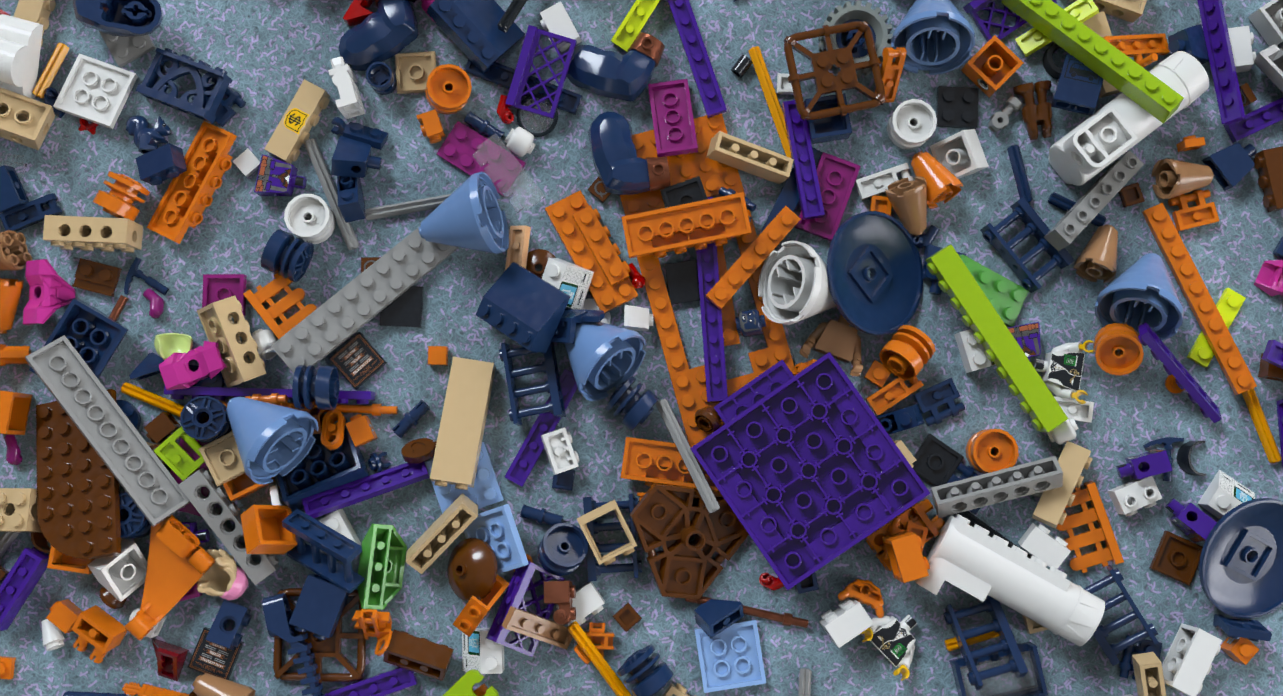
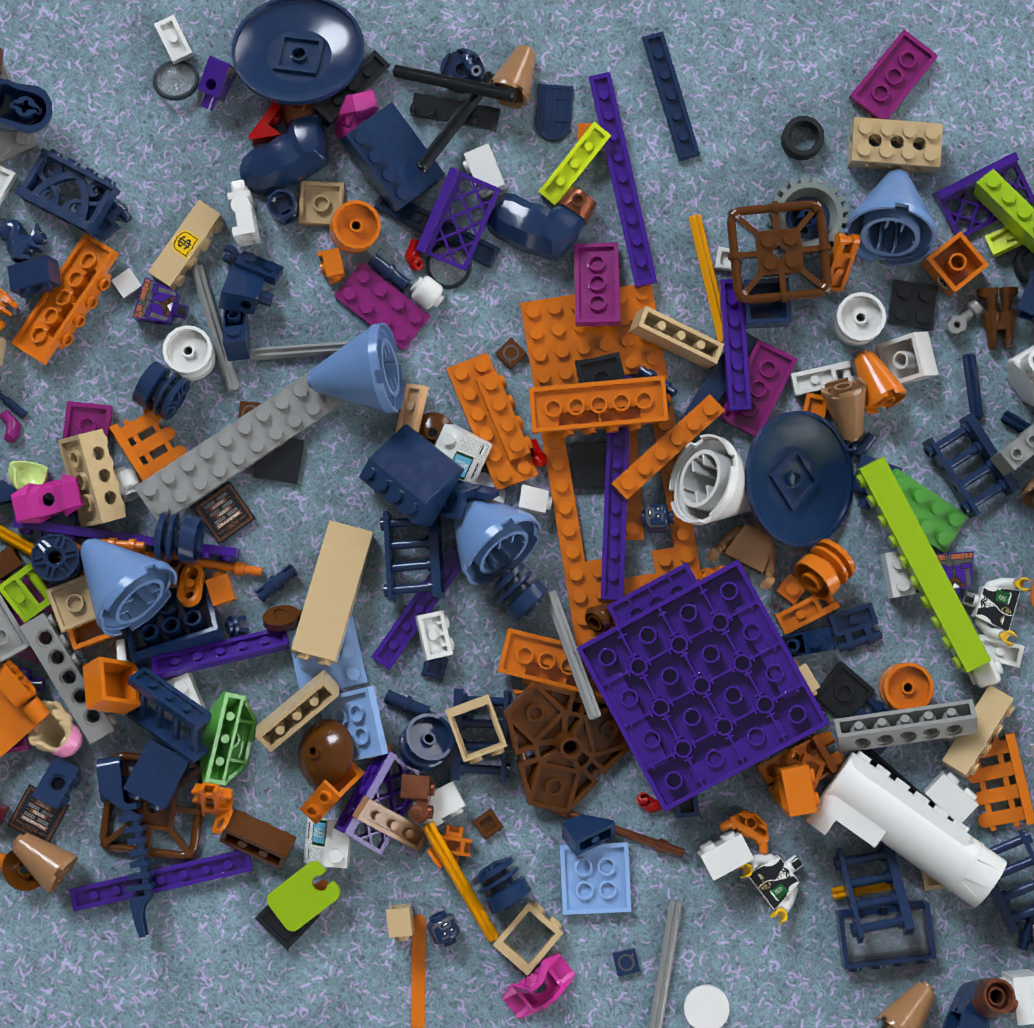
camera: 10 degrees right, 0 degrees up
orange piece [428,346,448,366] -> none
clear windscreen [472,133,546,213] -> none
dark blue piece [588,111,671,195] -> none
black hinge [731,55,753,78] -> none

